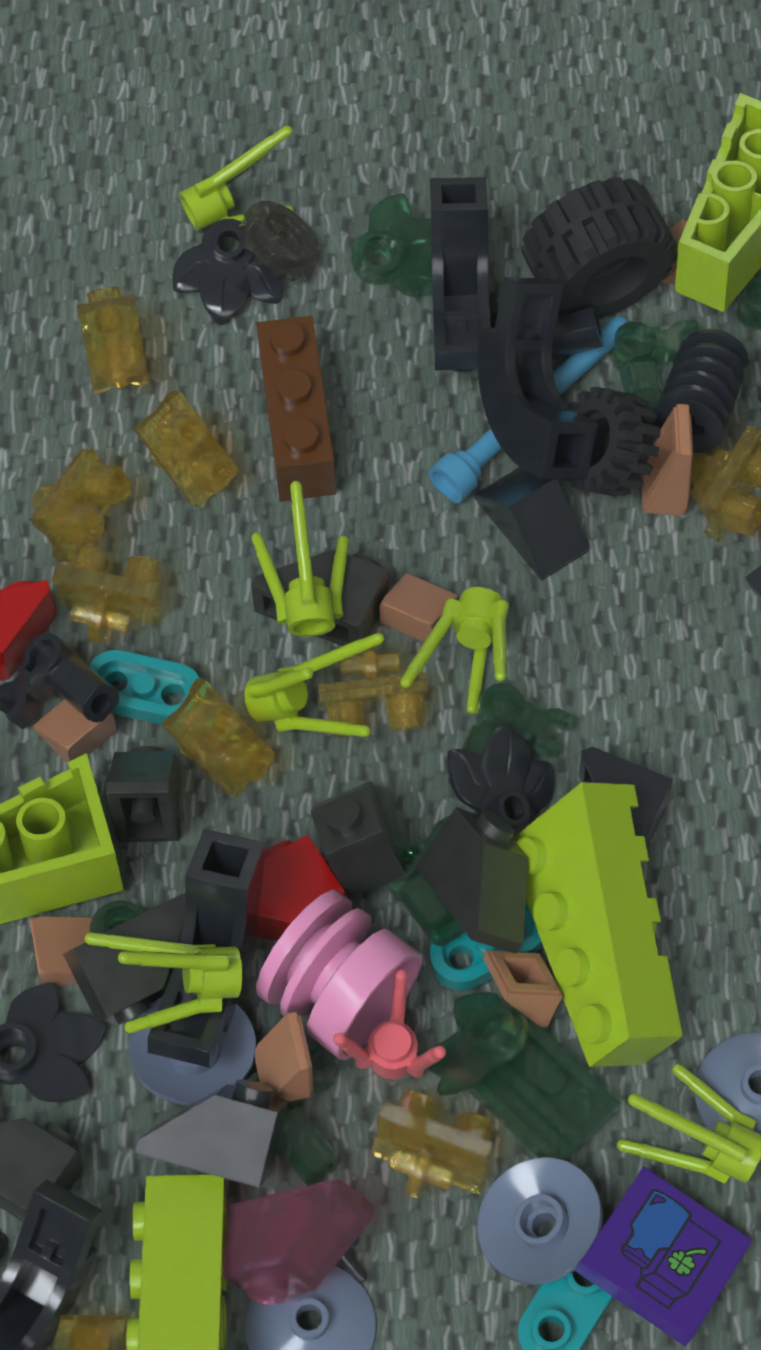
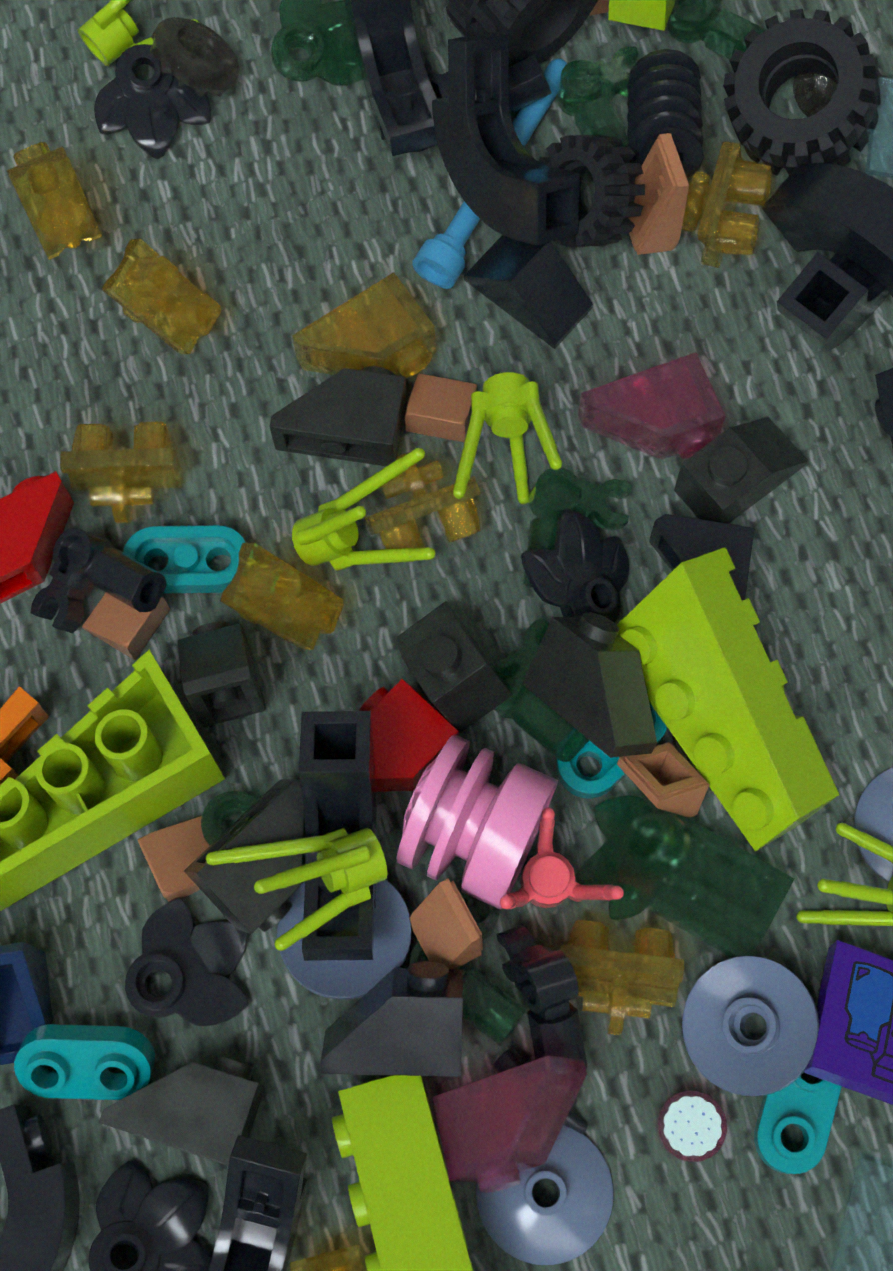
camera: 15 degrees left, 10 degrees up
clear yellow hips [29,449,132,562] -> none
lime plant [251,481,349,637] -> none
reddish brown brick [256,315,336,502] -> none
none -> clear yellow slope [292,272,436,377]
none -> black bar [496,925,588,1084]
none -> clear pink slope [578,352,726,460]
none -> light aqua tile [656,1091,727,1162]
none -> pearl dark grey slope [674,417,808,524]

